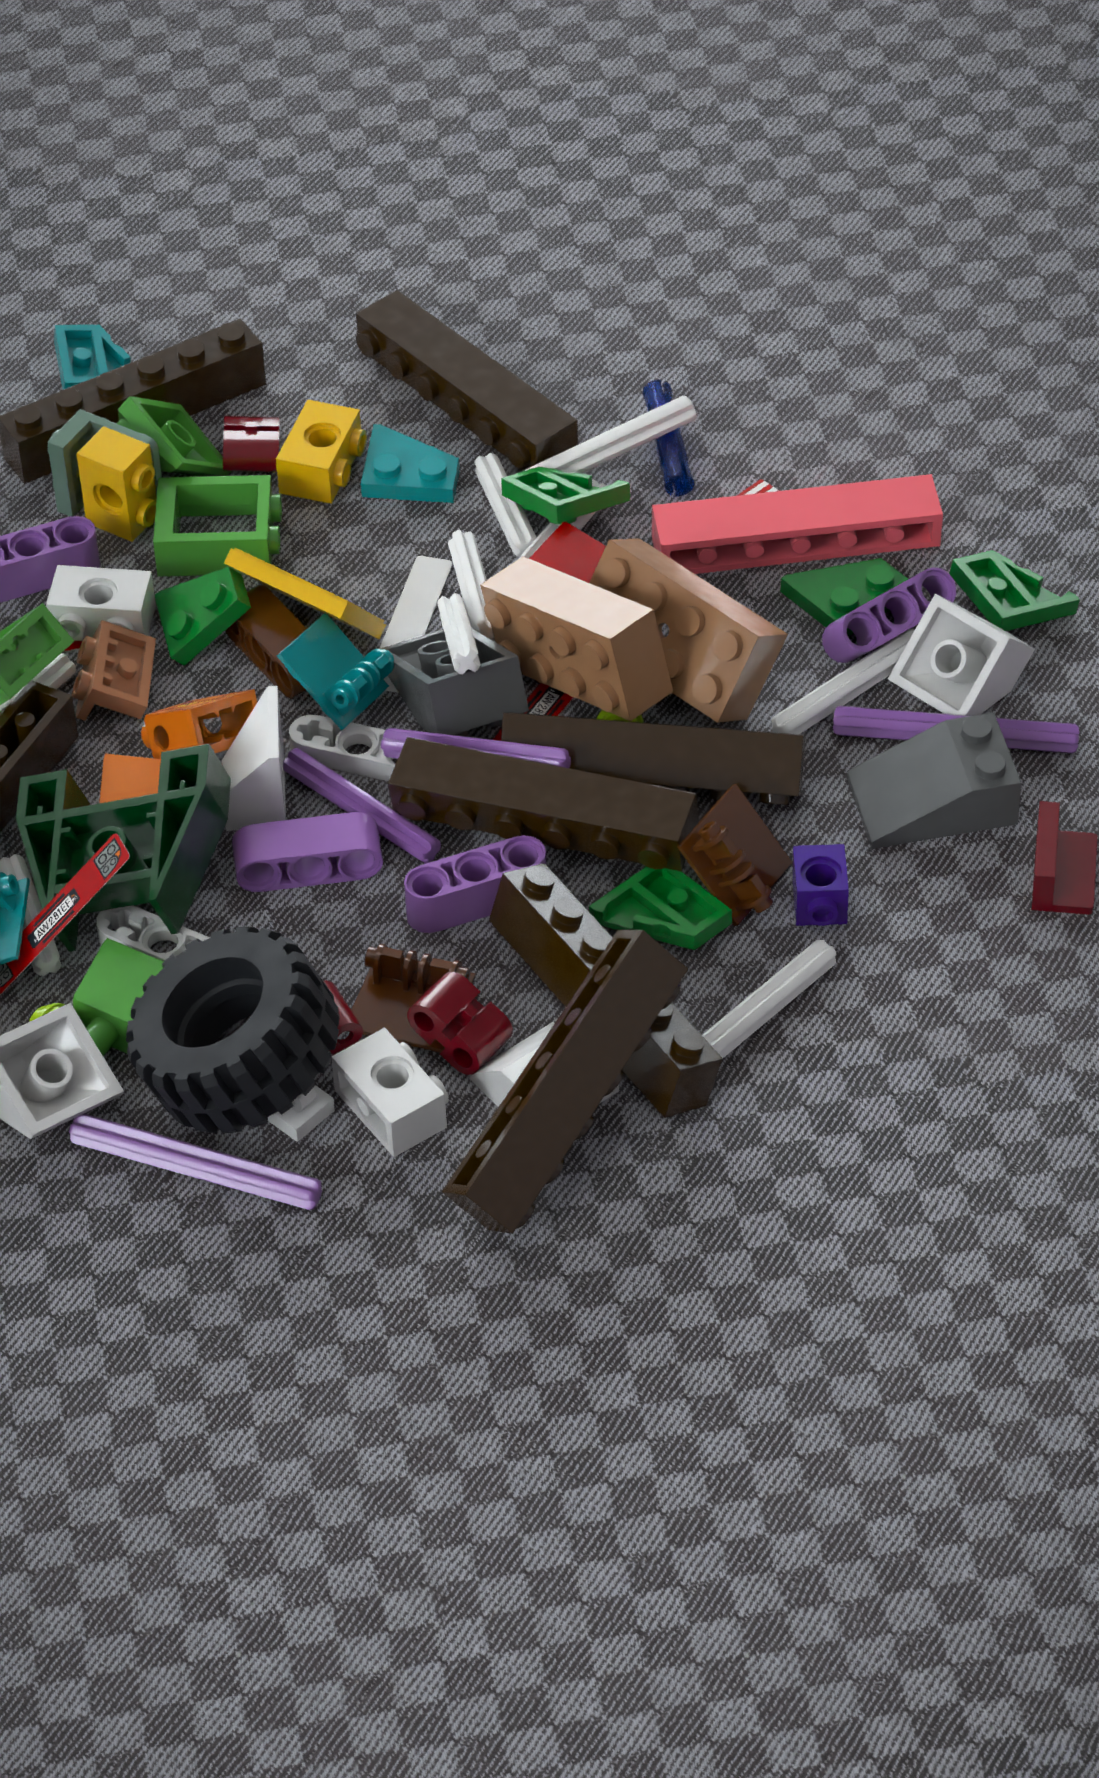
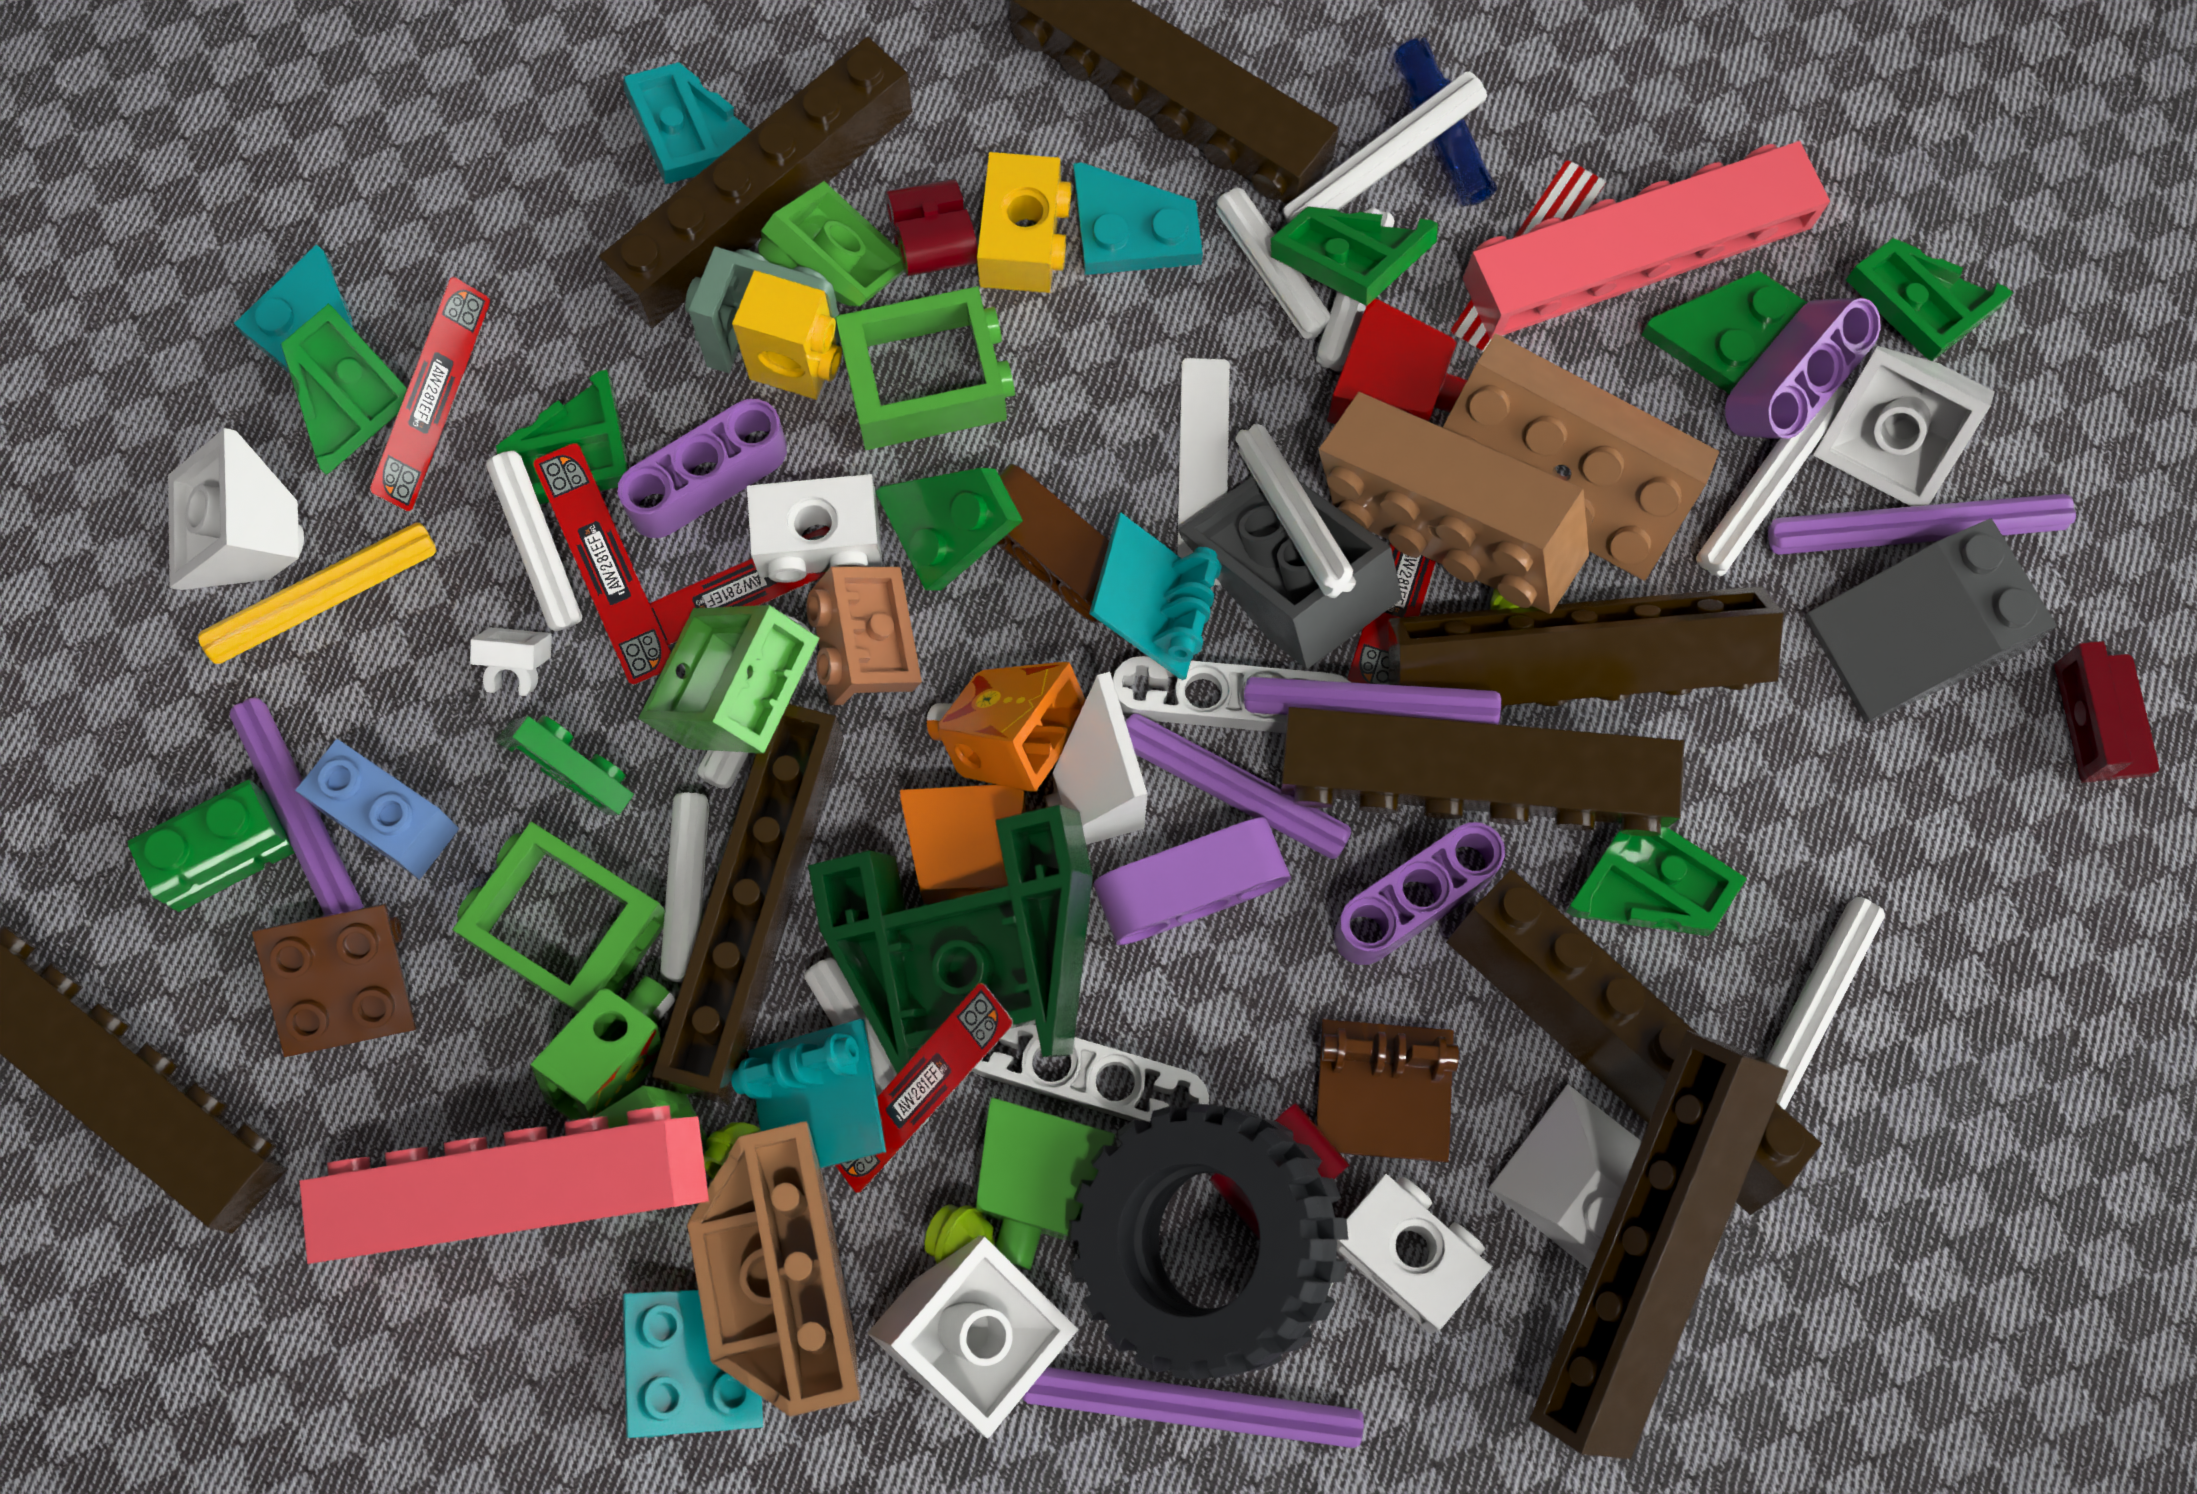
camera: 15 degrees left, 25 degrees up
yellow tile [224,548,386,639] -> none
dark red piece [407,972,513,1075] -> none
white axle [448,530,494,639] -> none
reddish brown hinge [677,784,792,926] -> none
dark purple brick [792,844,849,926] -> none

